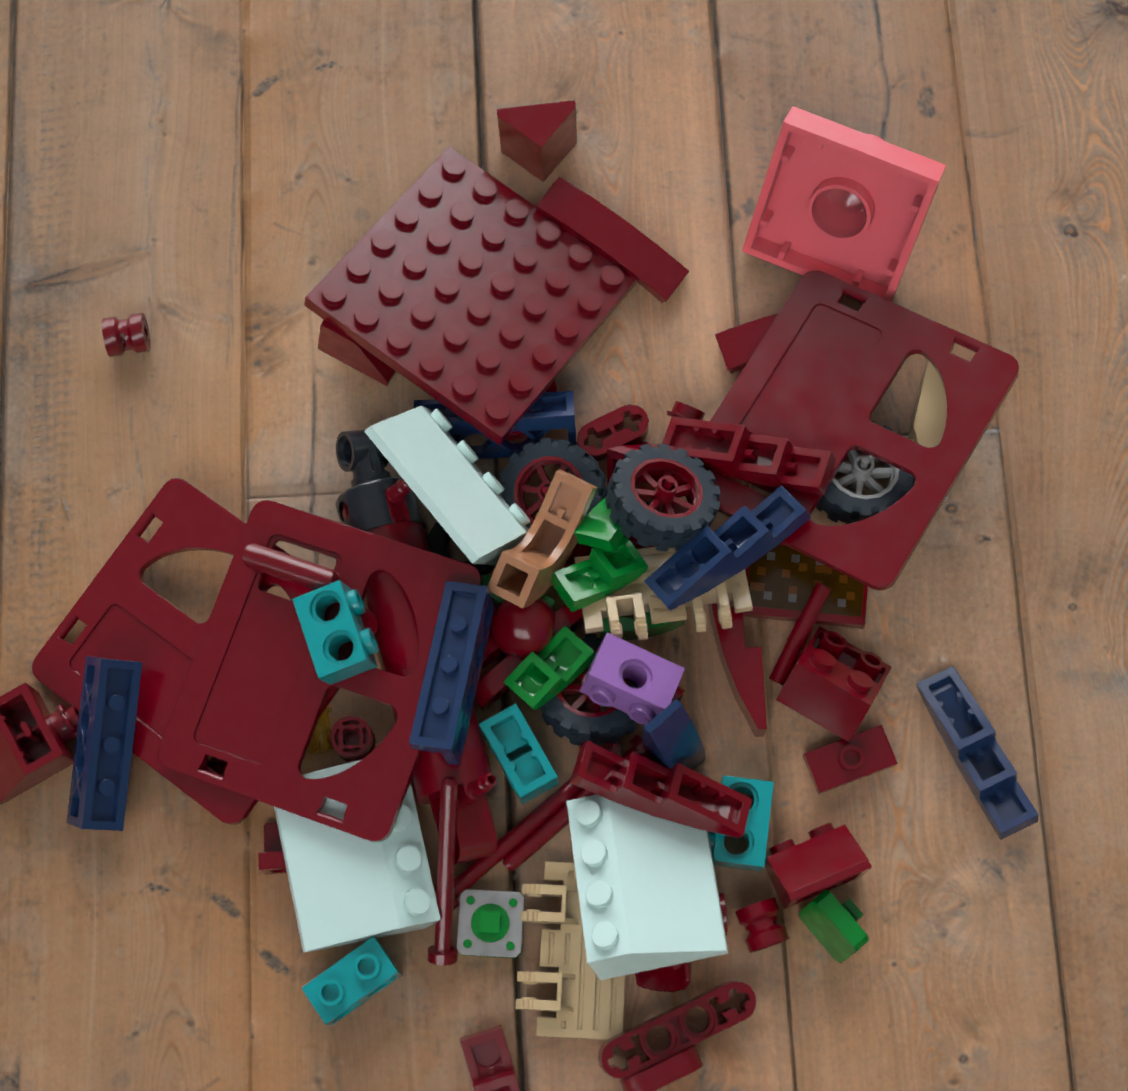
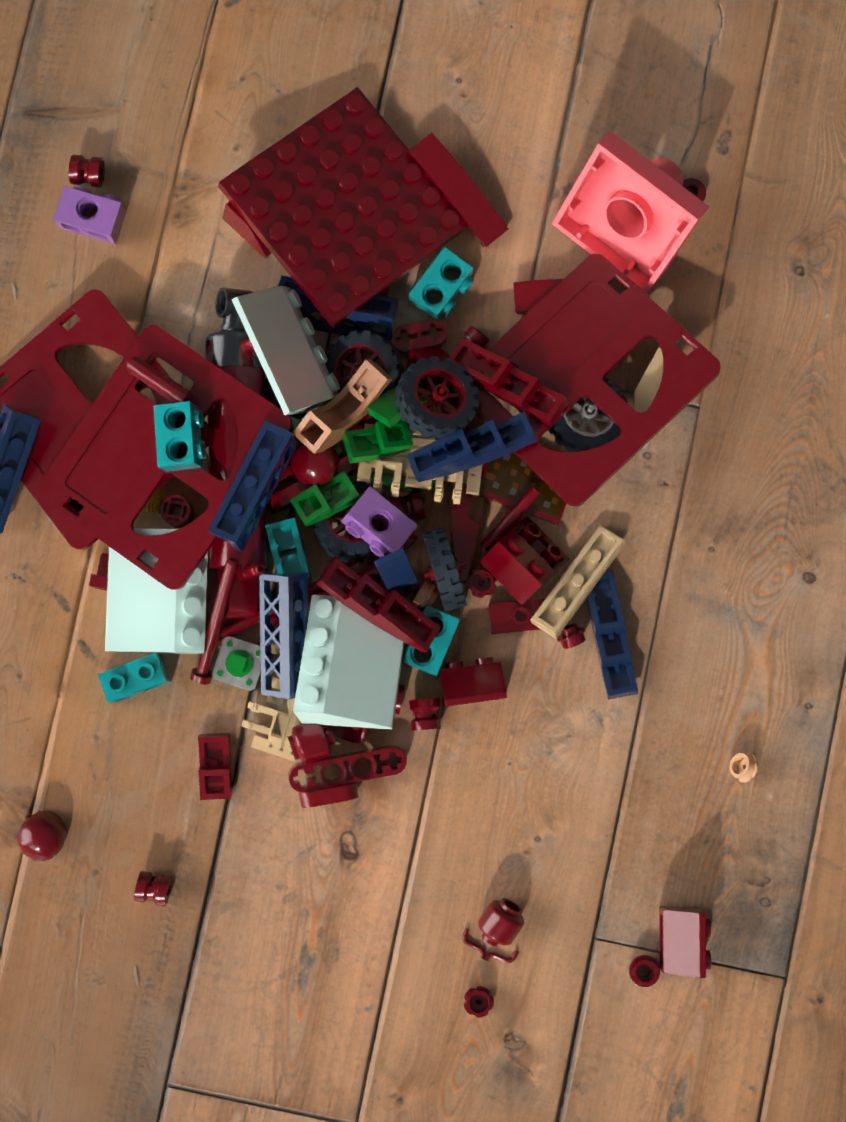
camera: 15 degrees right, 10 degrees up
dark red slope [497,100,577,182] -> none
green piece [798,889,869,964] -> none
none -> medium lavender brick [53,185,126,244]
none -> dark blue fence [259,572,308,699]
none -> dark red head [287,723,335,764]
none -> dark red wheel [389,490,426,521]
none -> teal brick [409,247,474,320]
none -> light nougat plate [413,580,439,609]
none -> black wheel [422,527,467,612]
none -> dark red plate [466,568,496,598]
none -> tan tile [530,525,625,639]
none -> dark red plate [557,623,586,649]

